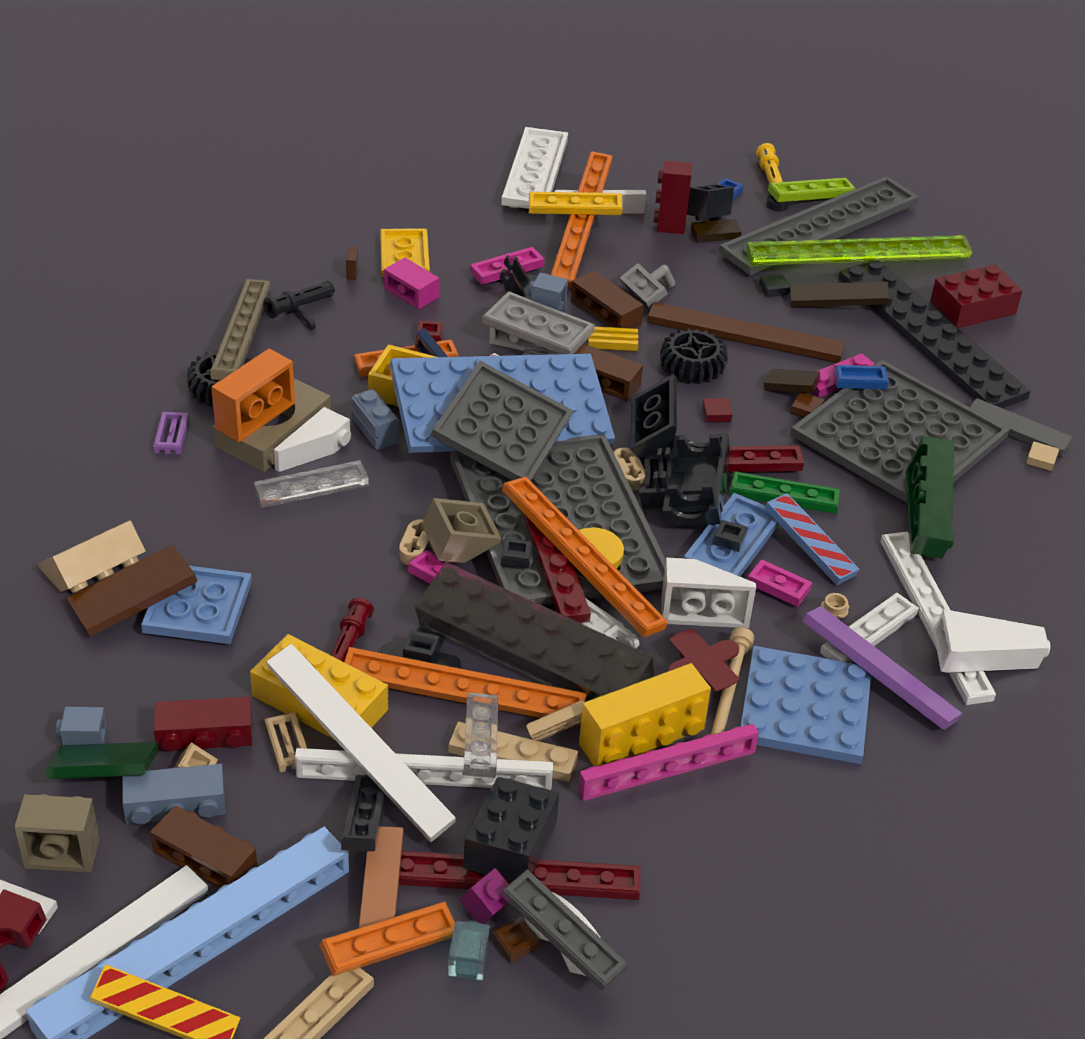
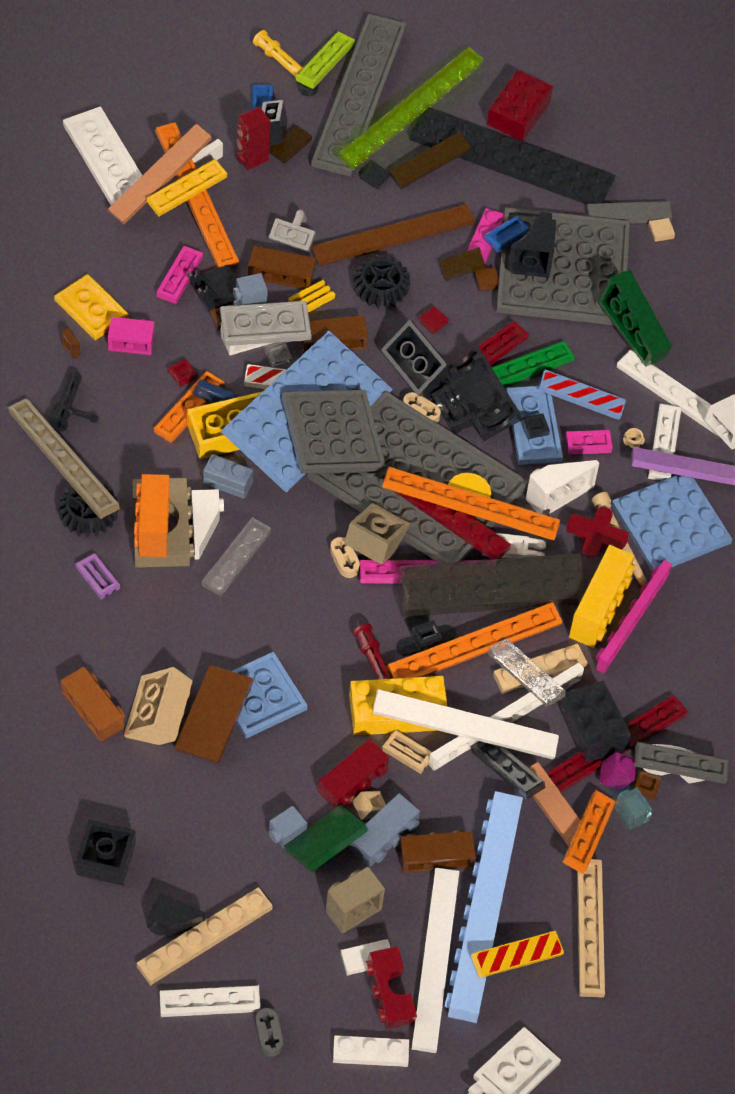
camera: 40 degrees left, 15 degrees up
black tile [500,538,532,568] -> none
tan tile [527,701,585,741] -> none
none -> dark orange brick [60,667,125,742]
none -> nougat tile [108,124,212,225]
none -> black hips [508,212,556,278]

